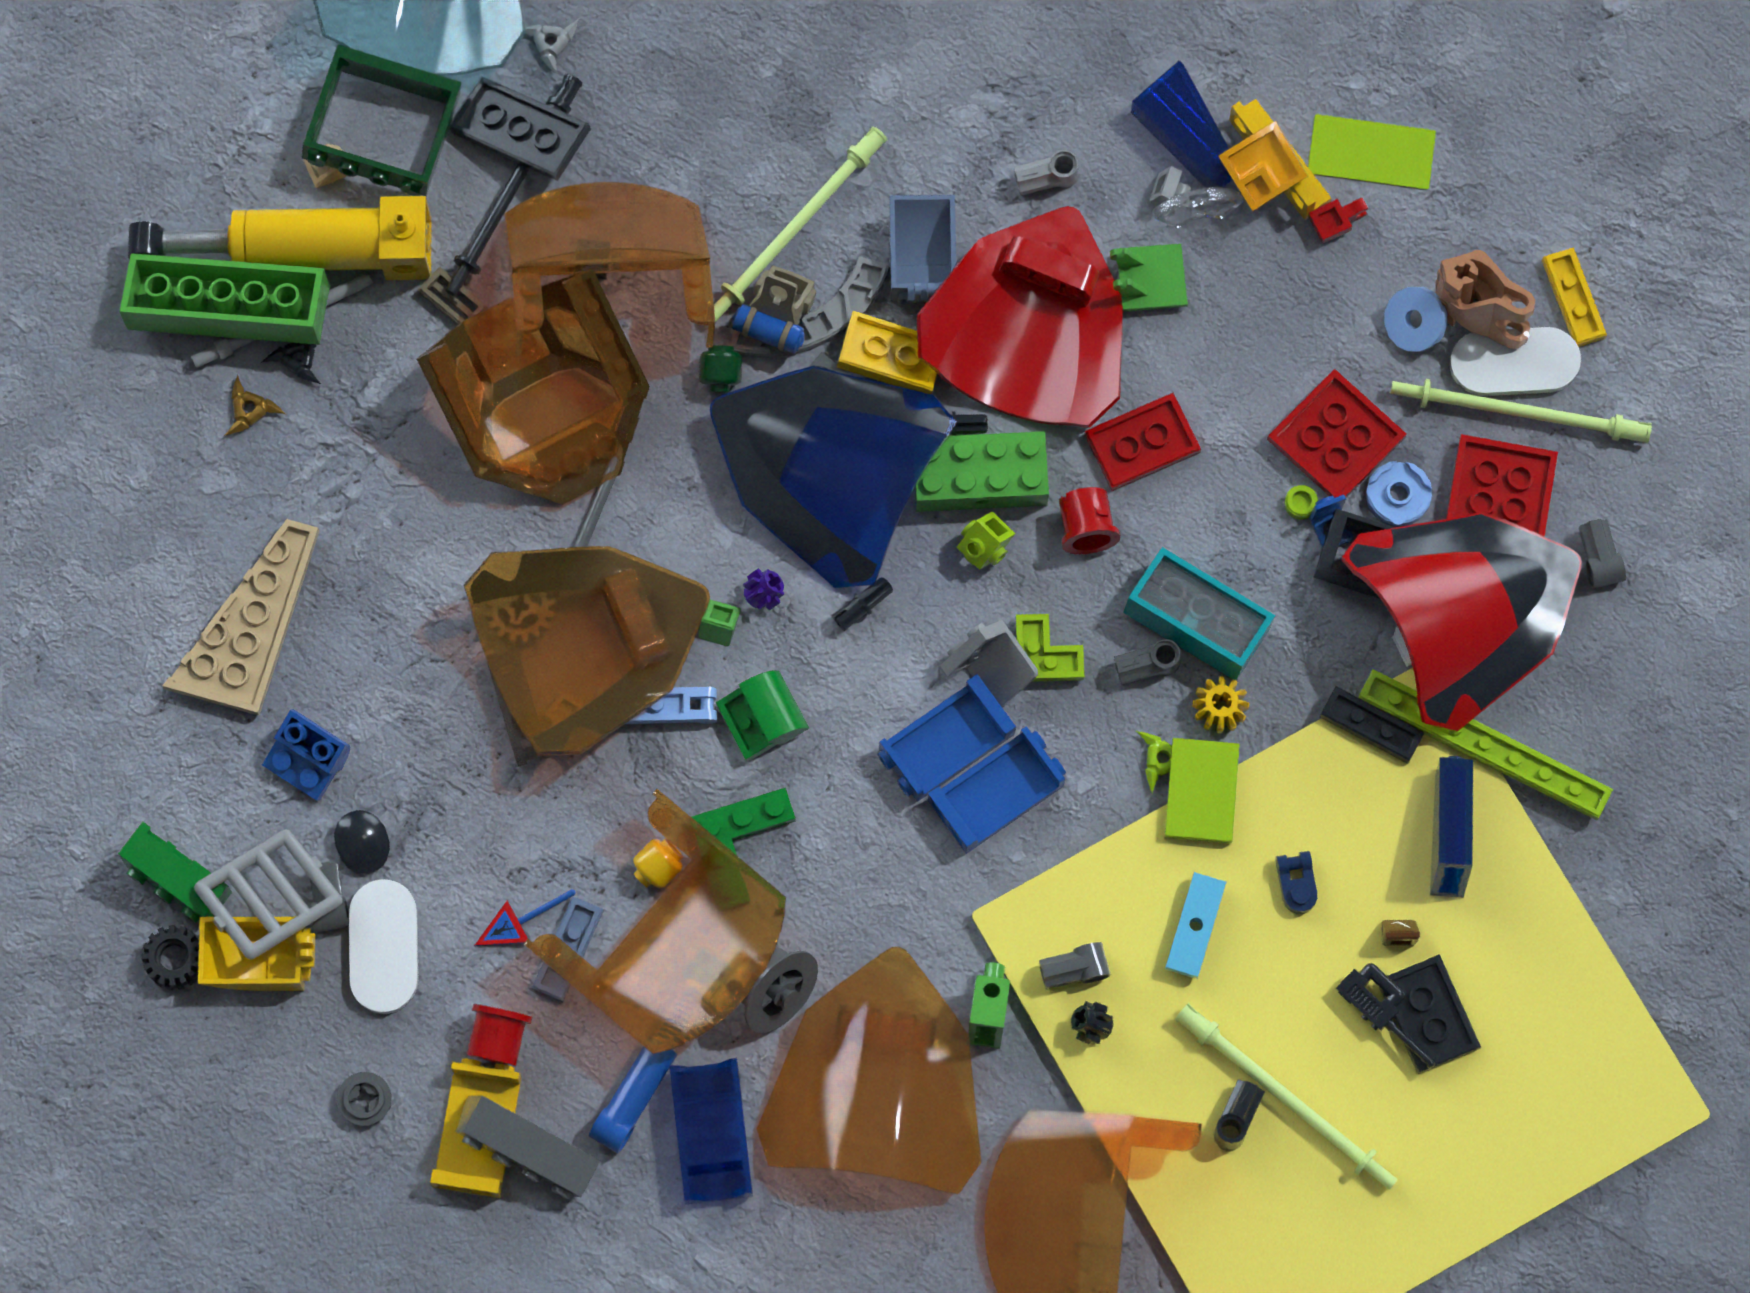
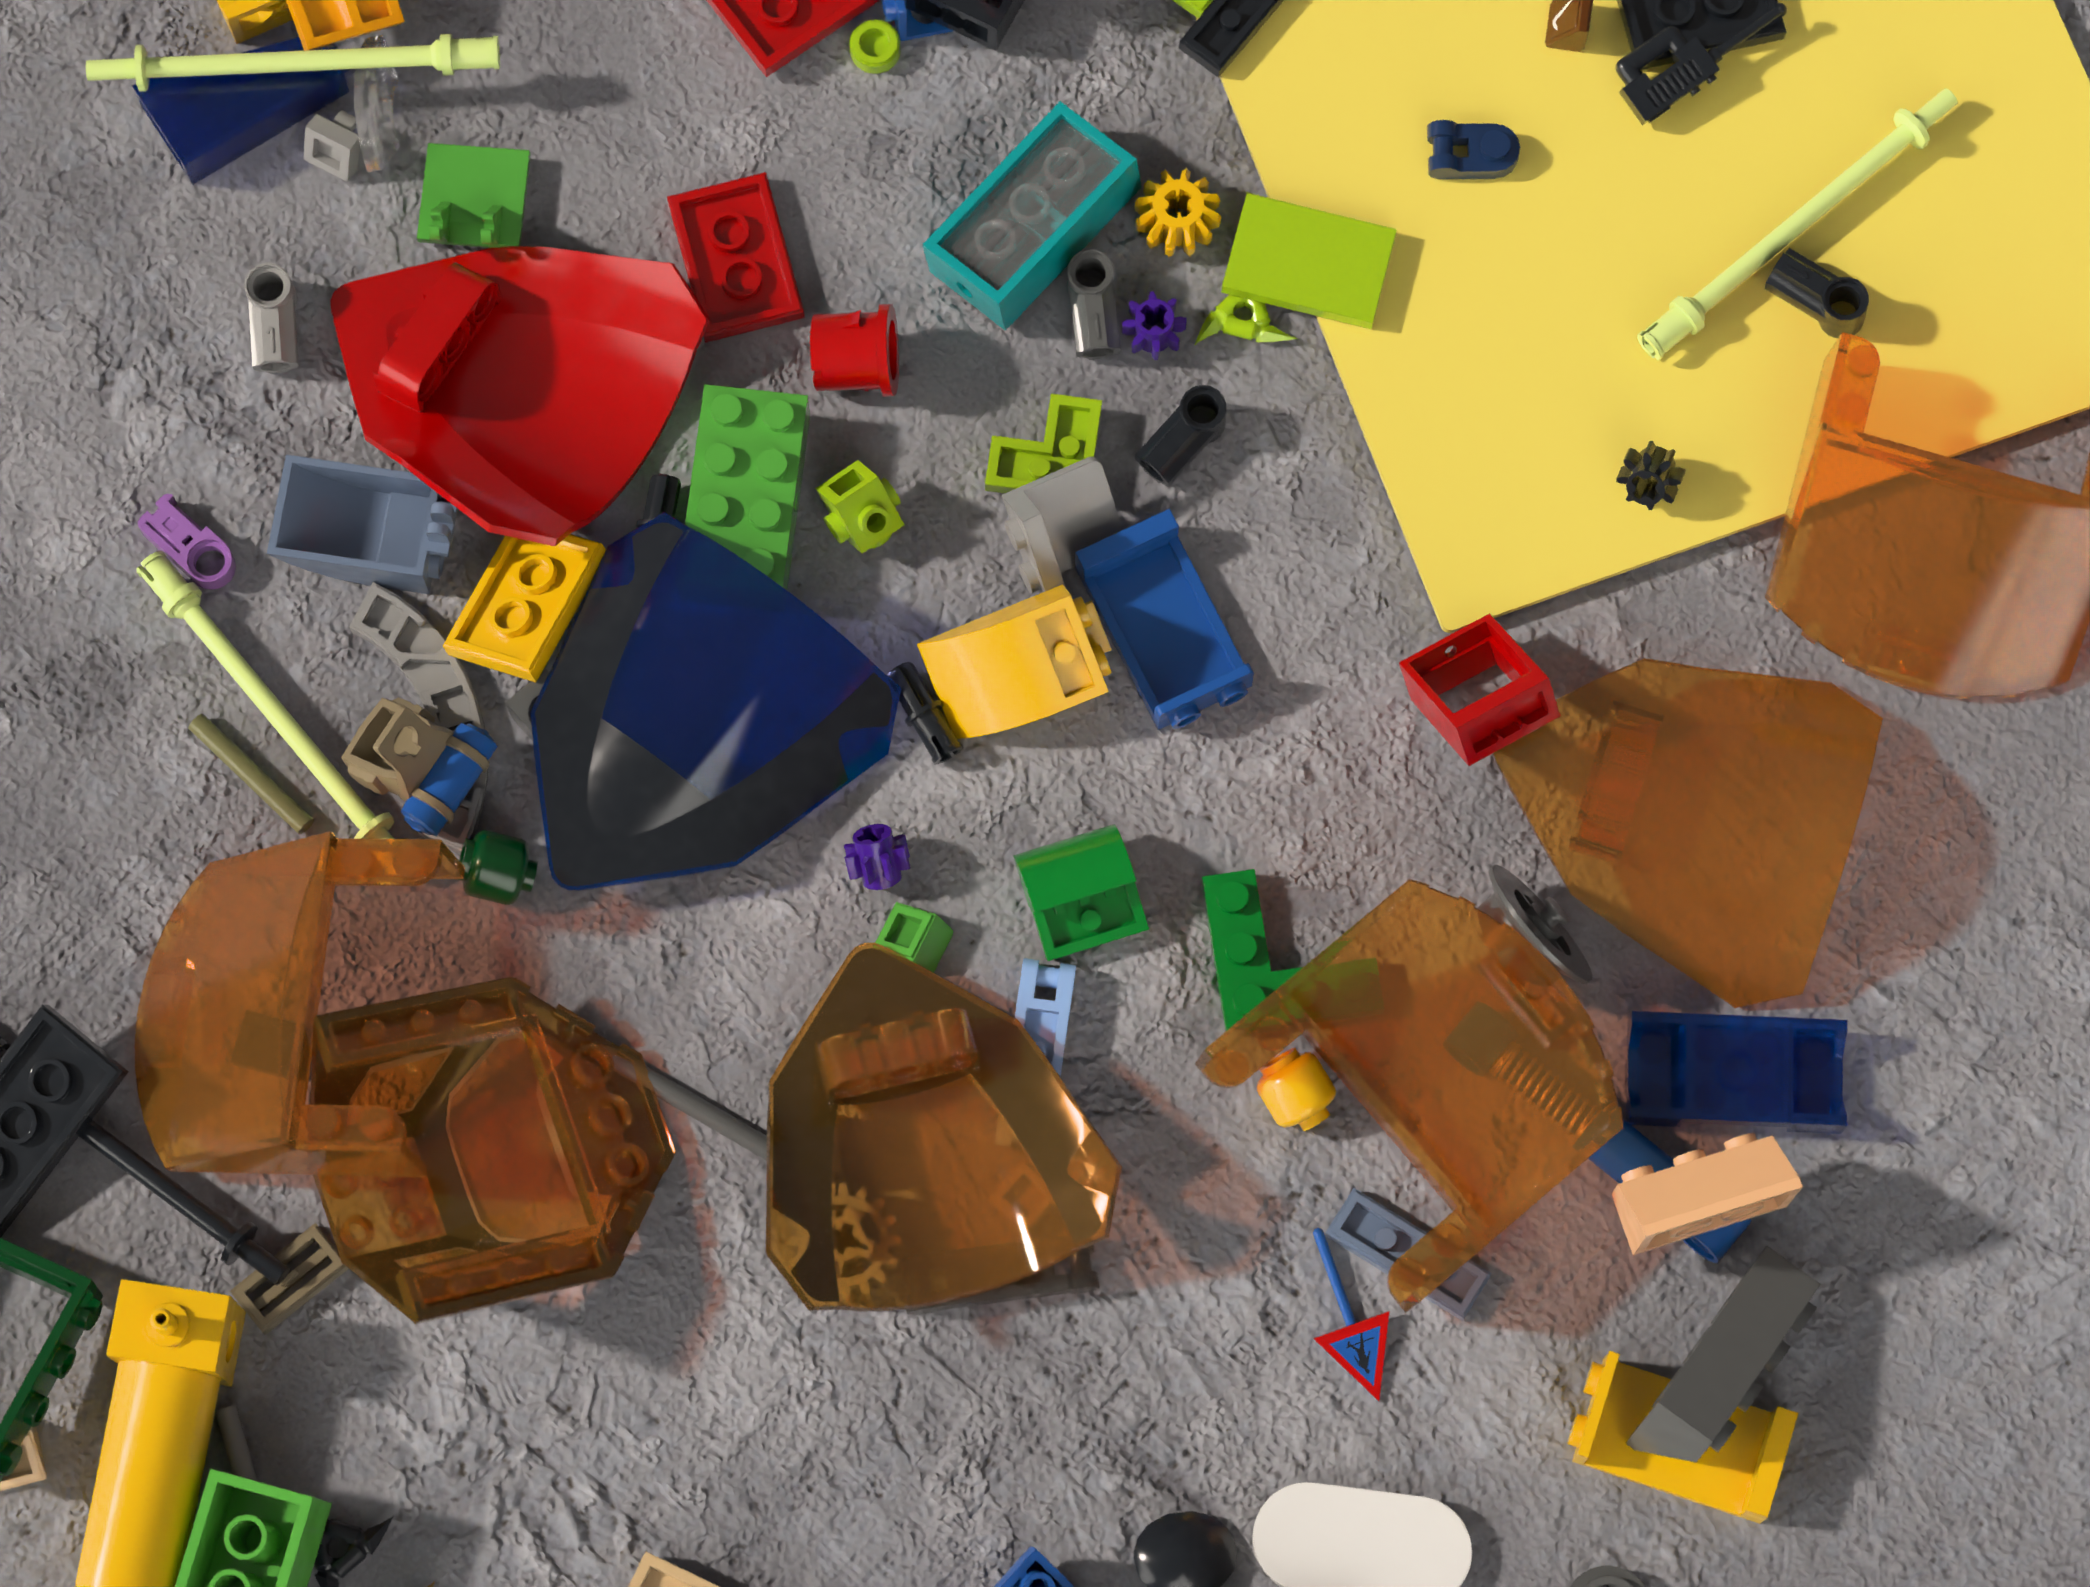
camera: 80 degrees left, 0 degrees up
red piece [467,1004,533,1066] -> none
blue panel [927,726,1066,854] -> none
bright green torso [967,962,1010,1049] -> none
dark grey piece [1039,942,1111,990] -> none
medium azure tile [1165,872,1226,979] -> none
none -> yellowish green bar [86,34,500,92]
none -> medium lavender piece [138,494,236,590]
none -> olive bar [188,714,314,835]
none -> yellow piece [917,584,1112,739]
none -> dark purple gear [1122,291,1187,360]
none -> black piece [1135,385,1227,488]
none -> red window [1399,613,1561,766]
none -> light nougat slope [1612,1133,1803,1255]

